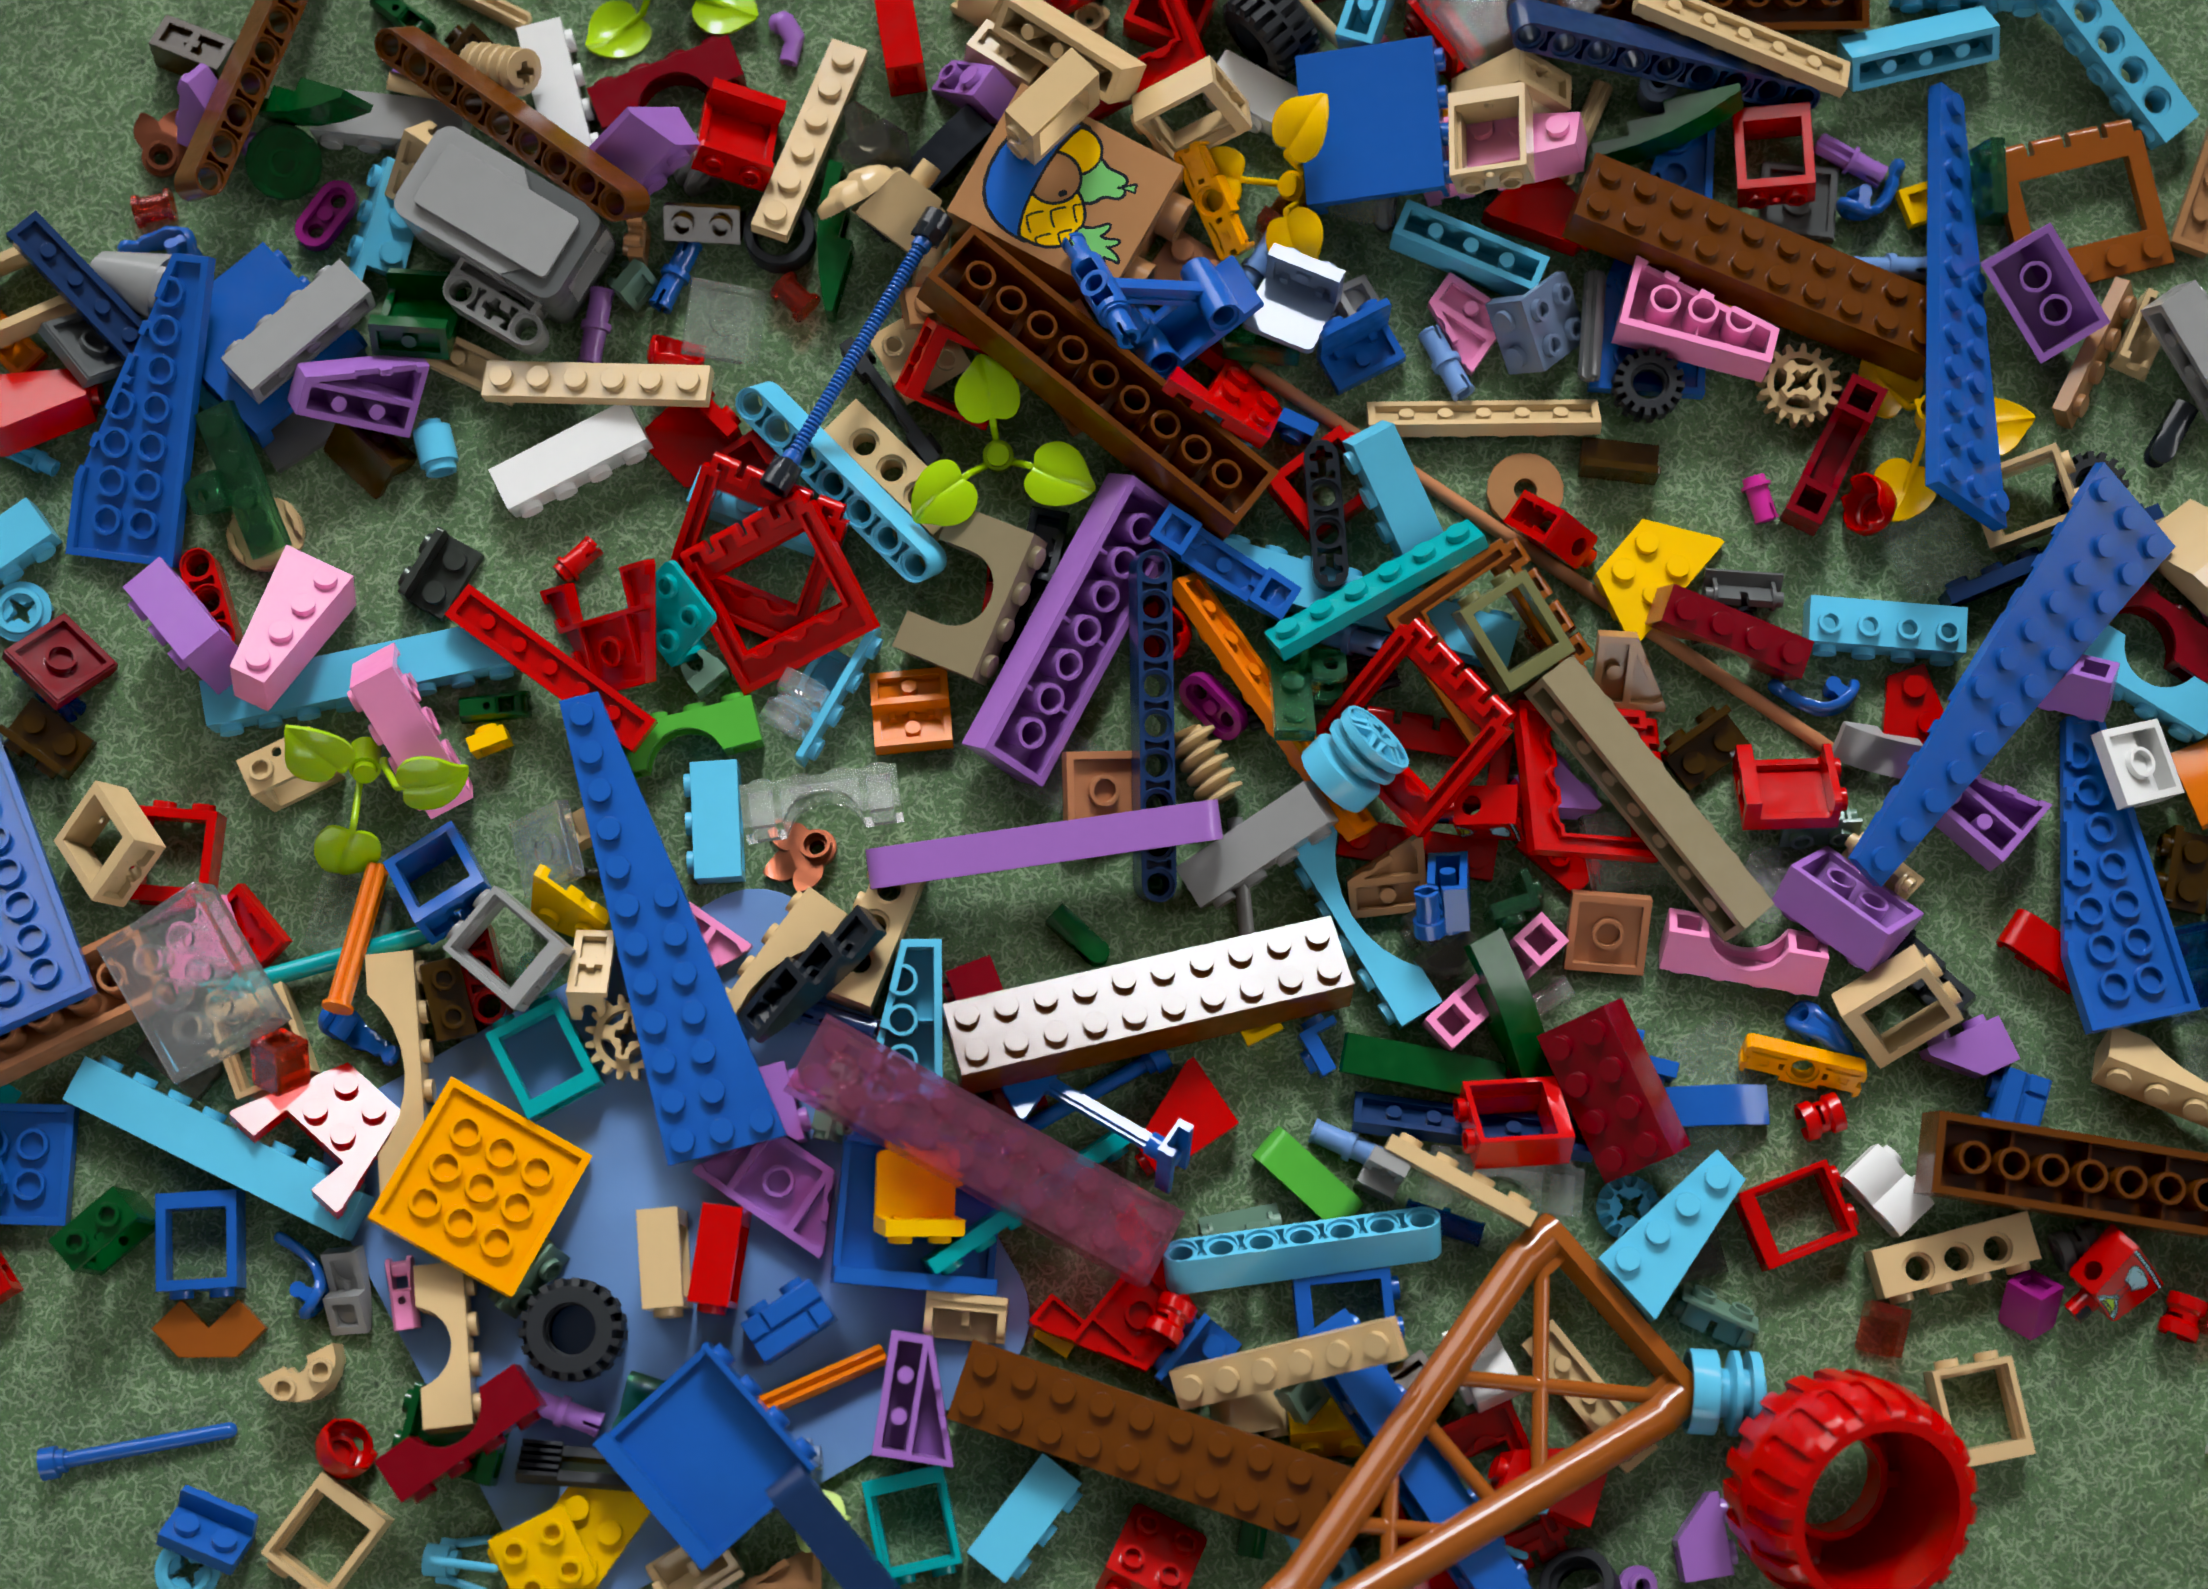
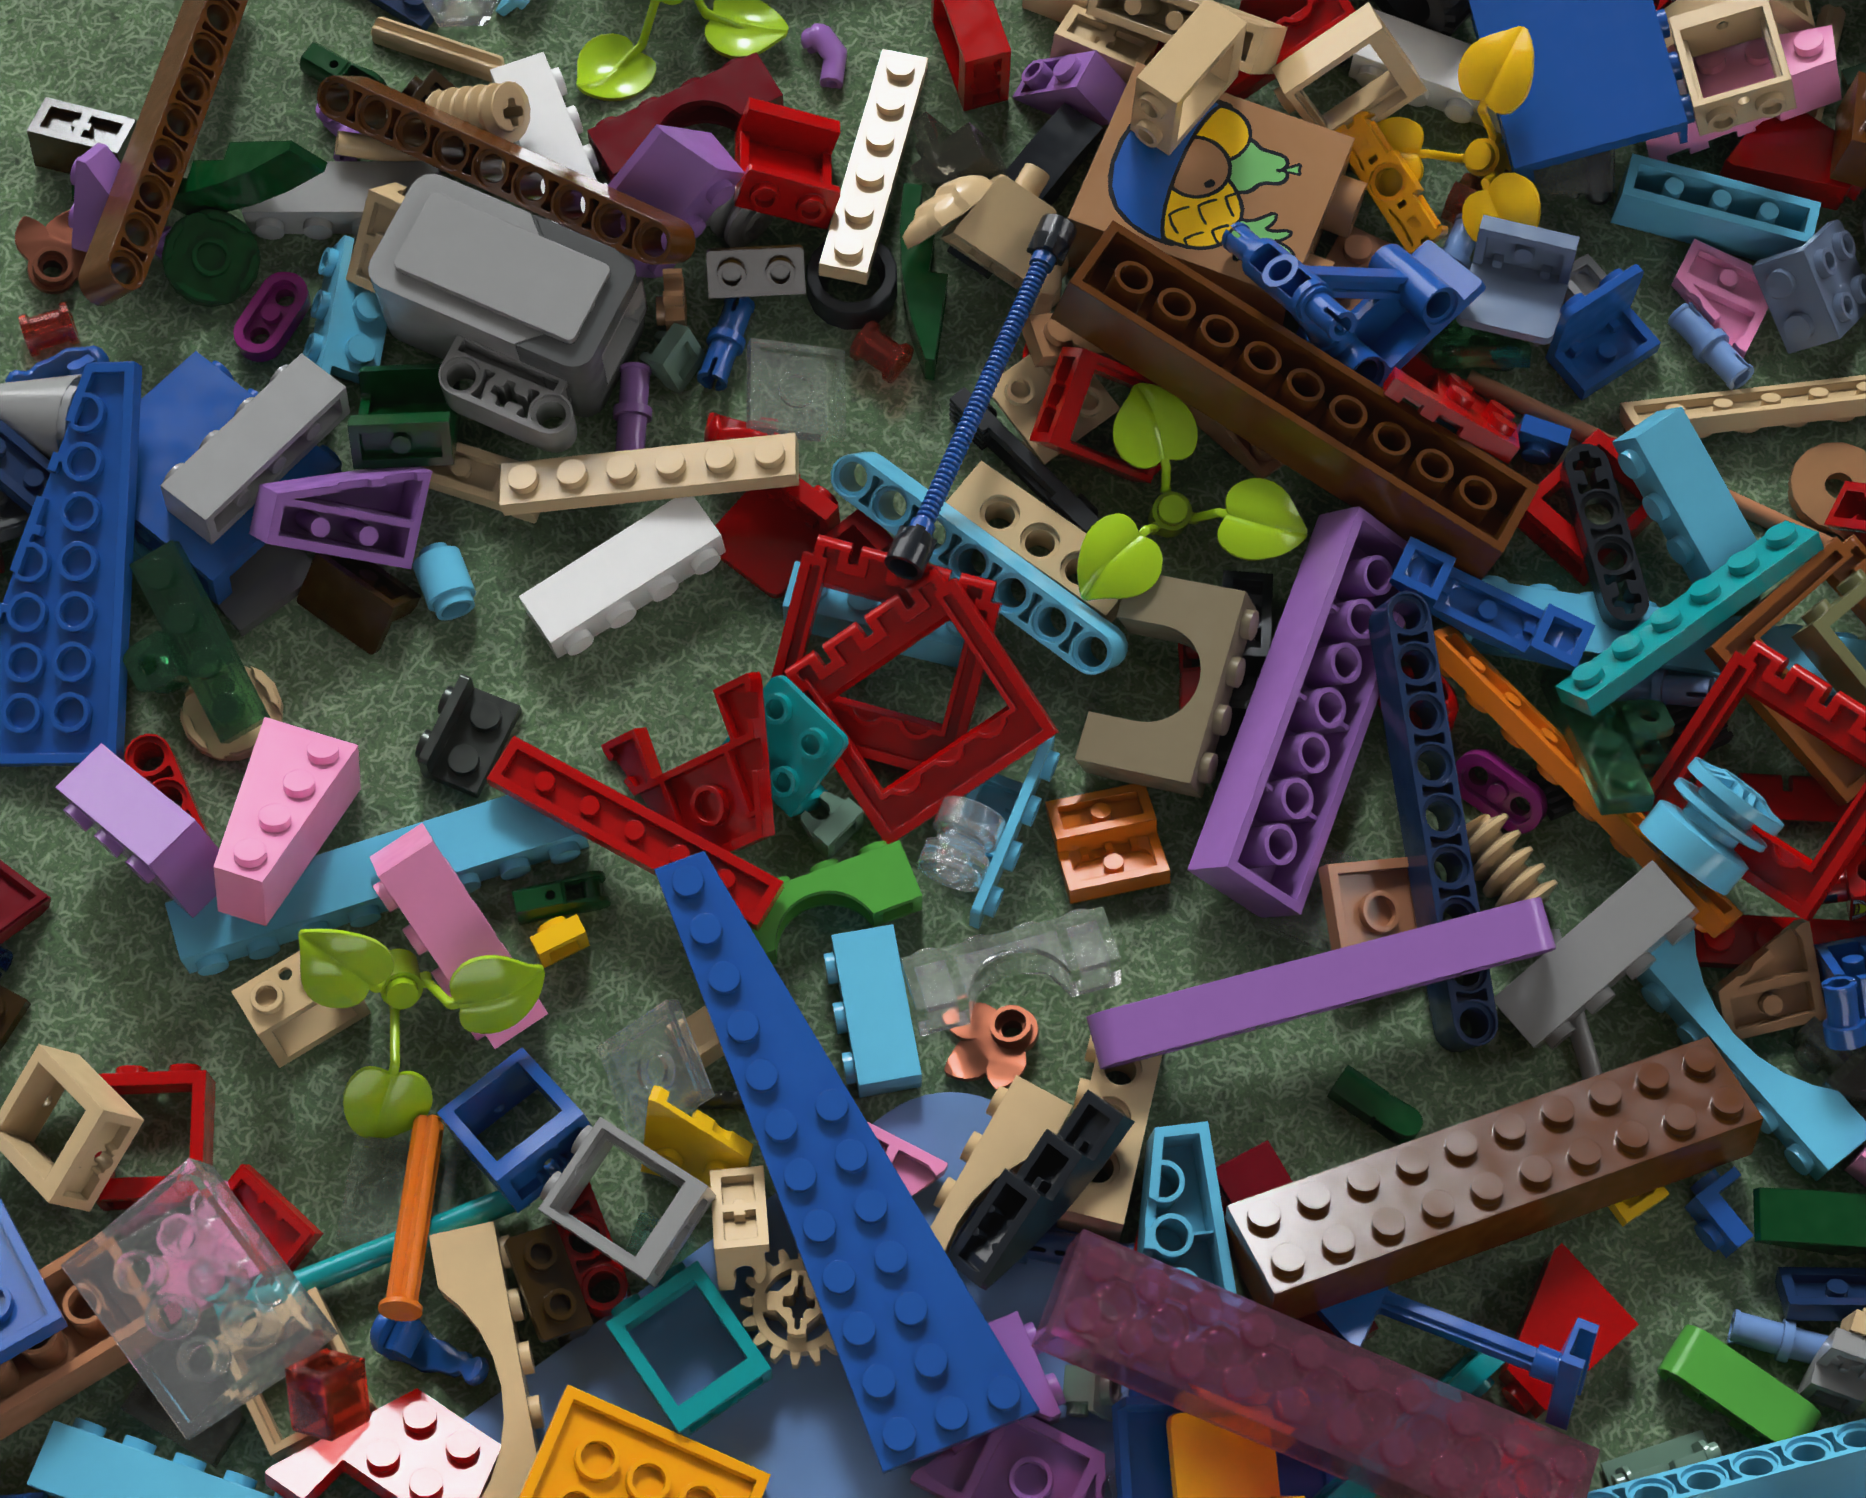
camera: 10 degrees left, 10 degrees down
red pin [553,536,603,584] -> none
blue piece [997,1049,1173,1149] -> none

